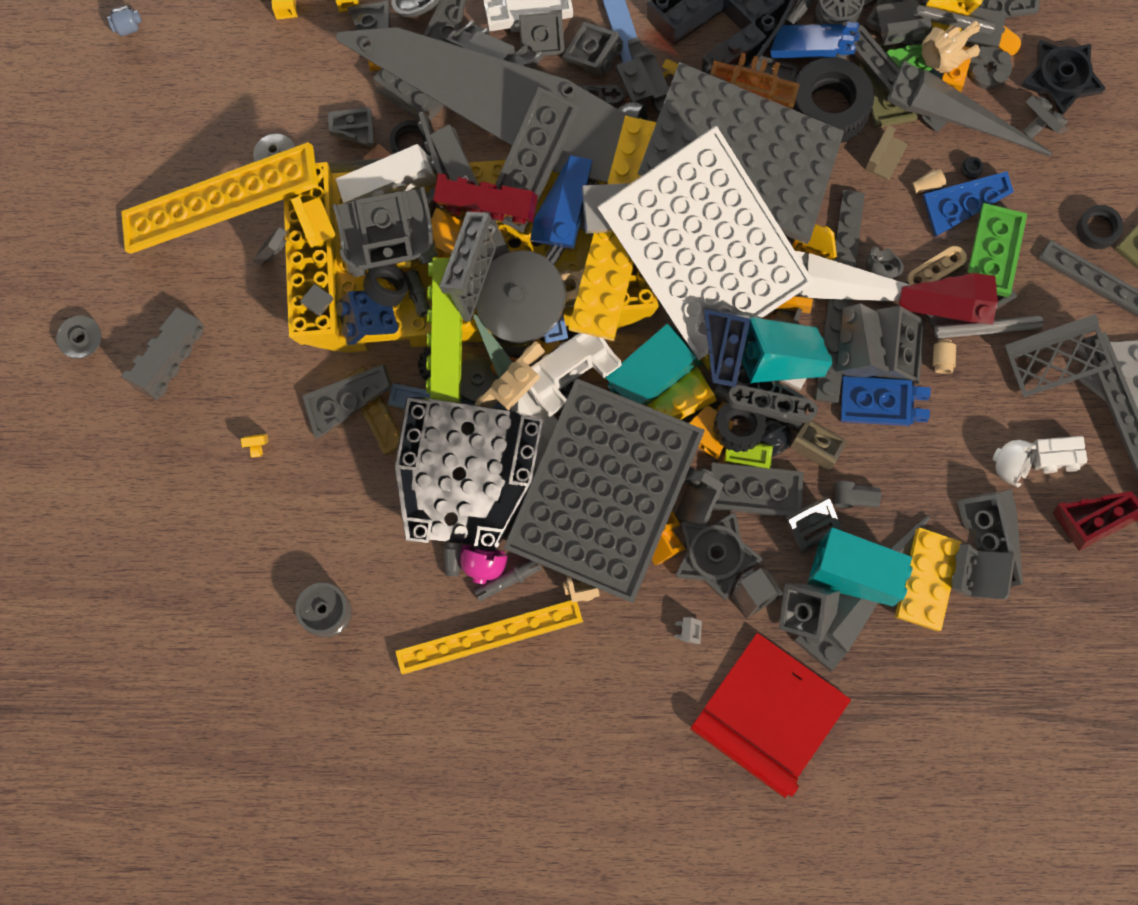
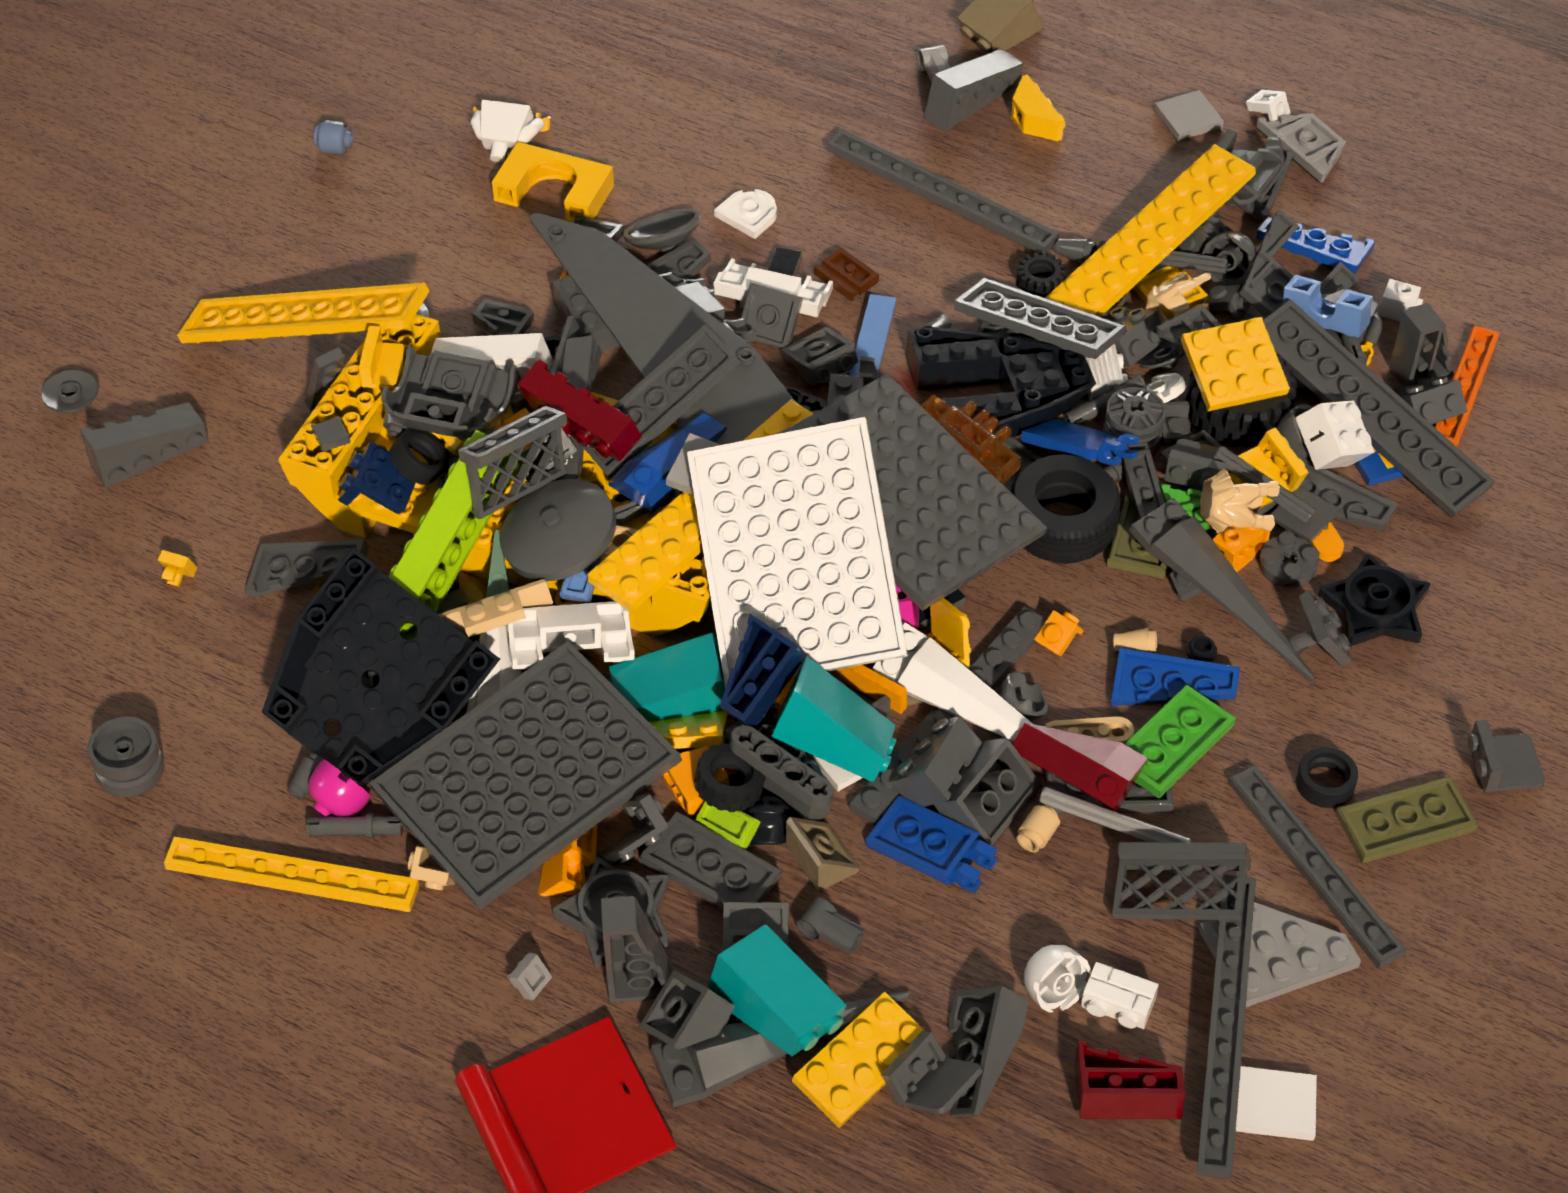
camera: 25 degrees right, 25 degrees down
dark tan panel [865,125,908,180] -> none
none -> light orange bracket [1034,610,1084,657]

